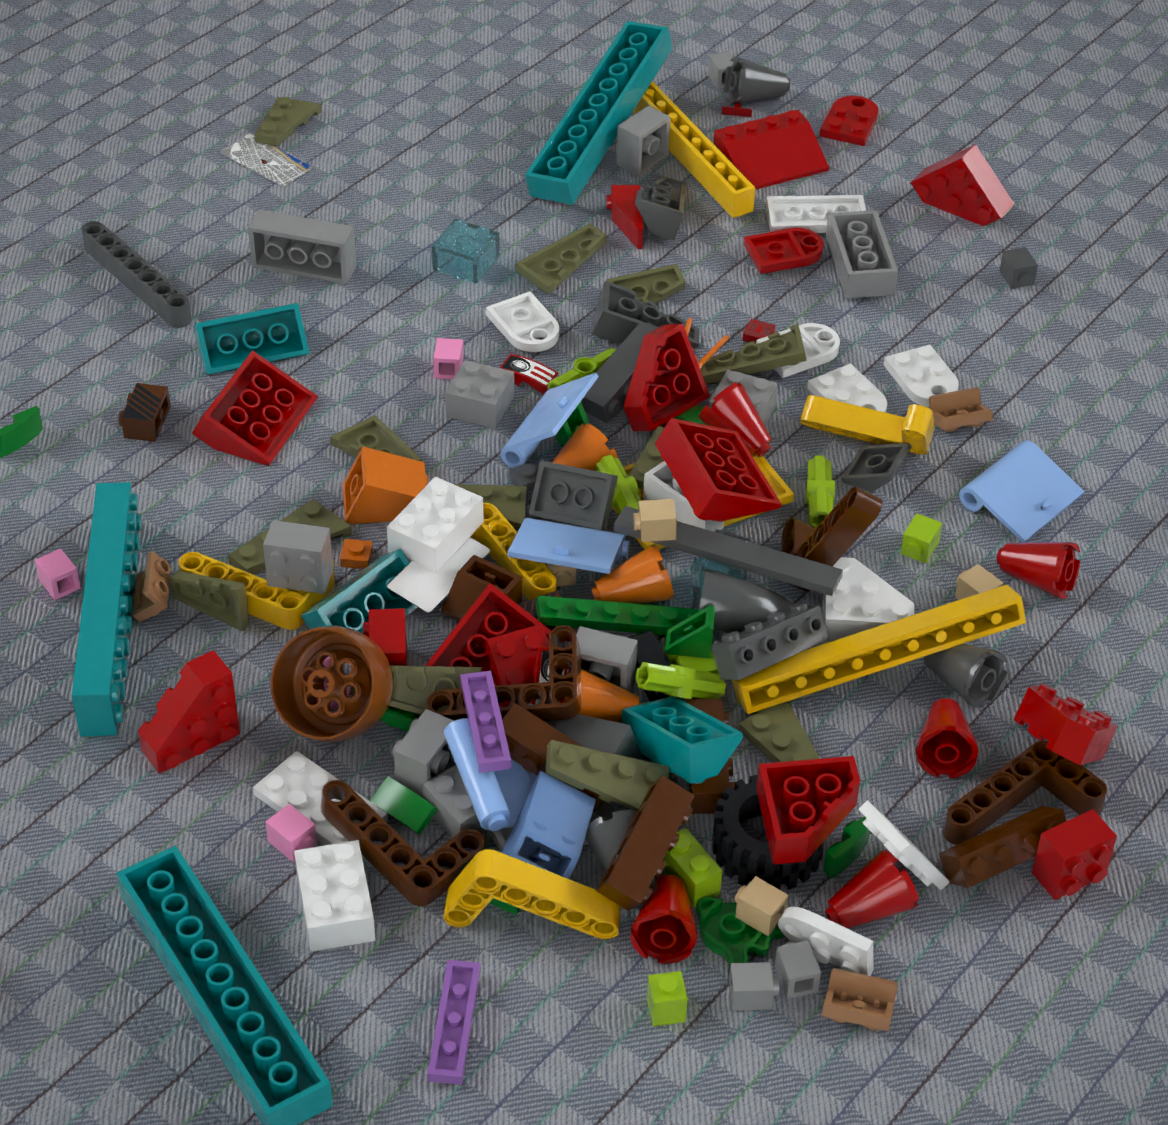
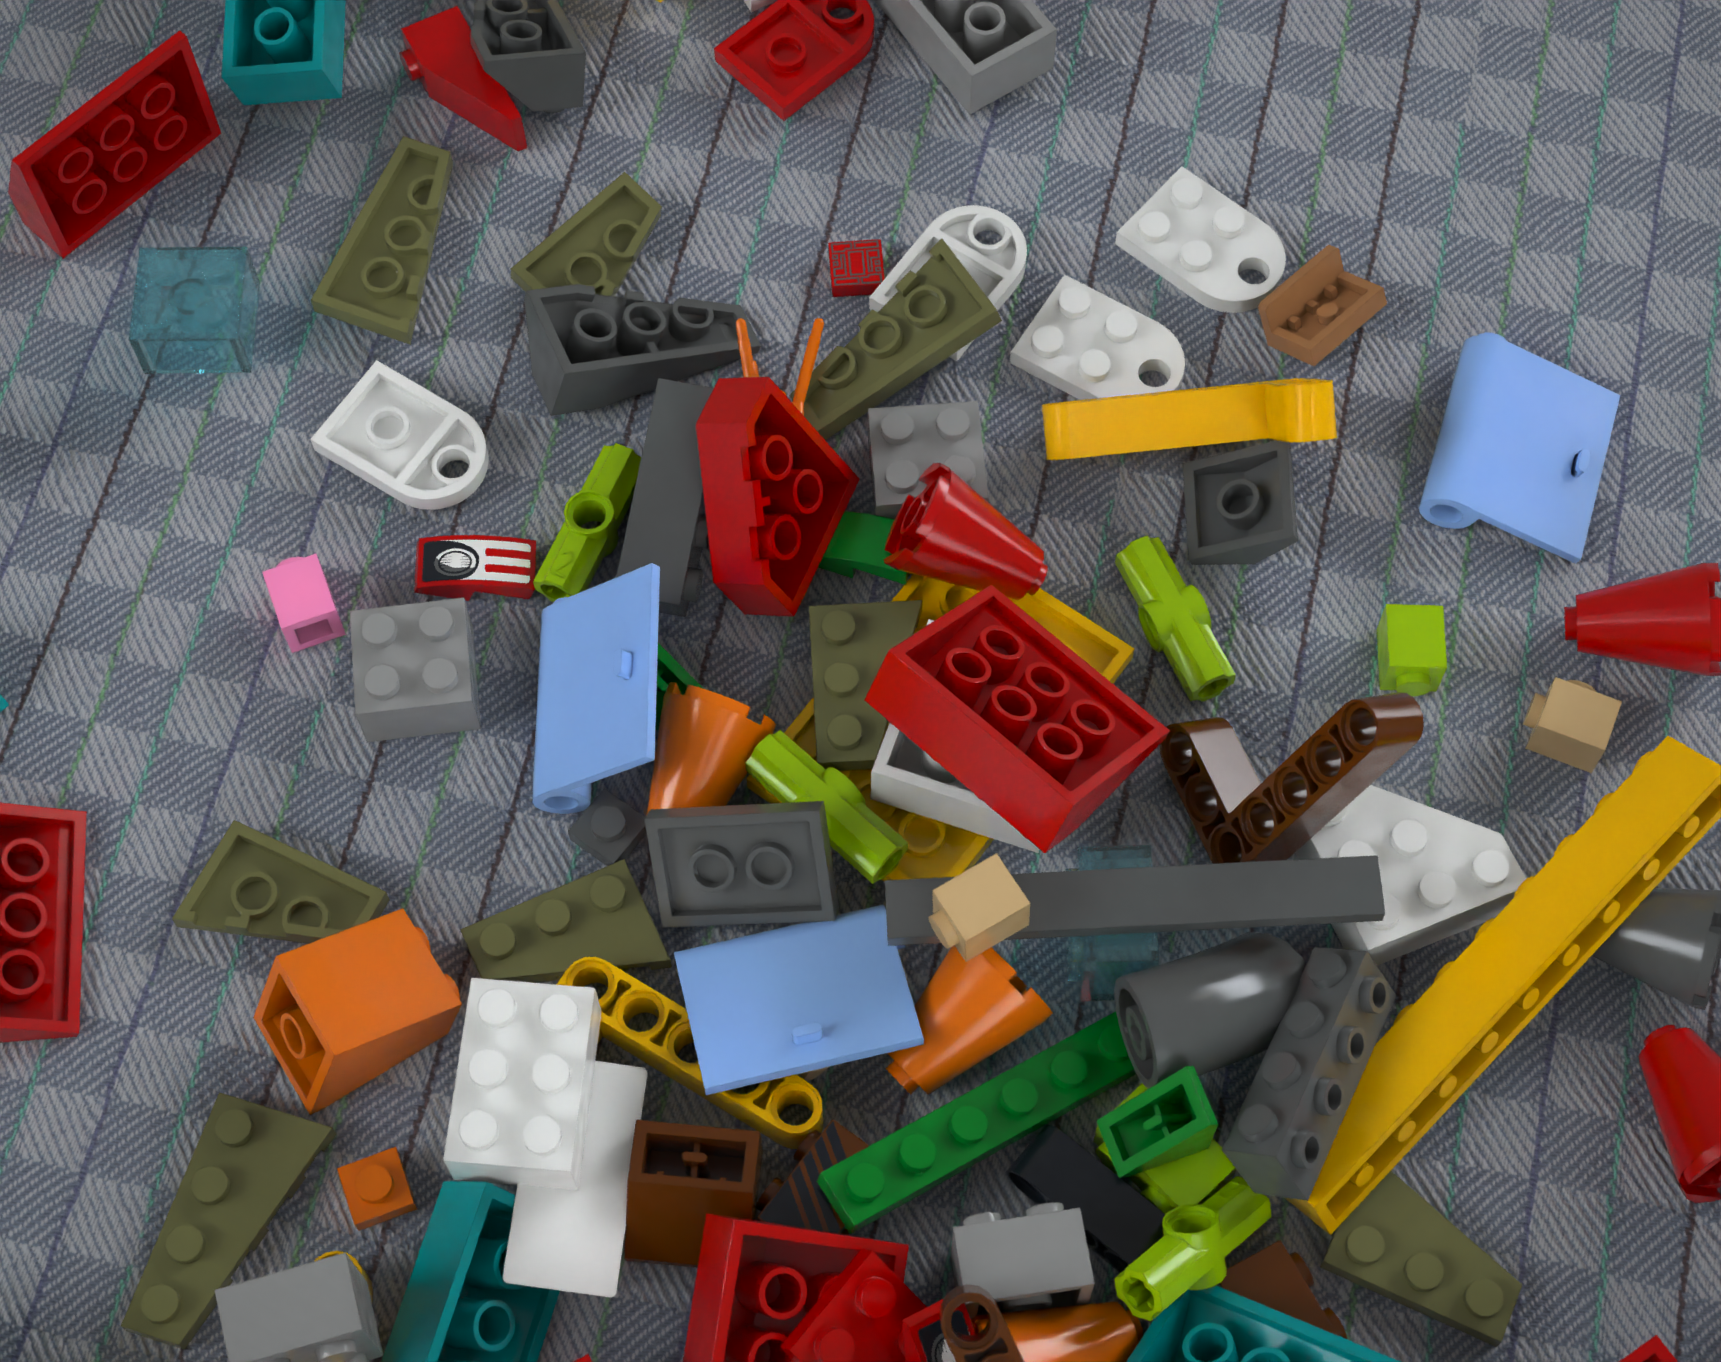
camera: 25 degrees left, 20 degrees up
none -> red slope [8,30,221,259]

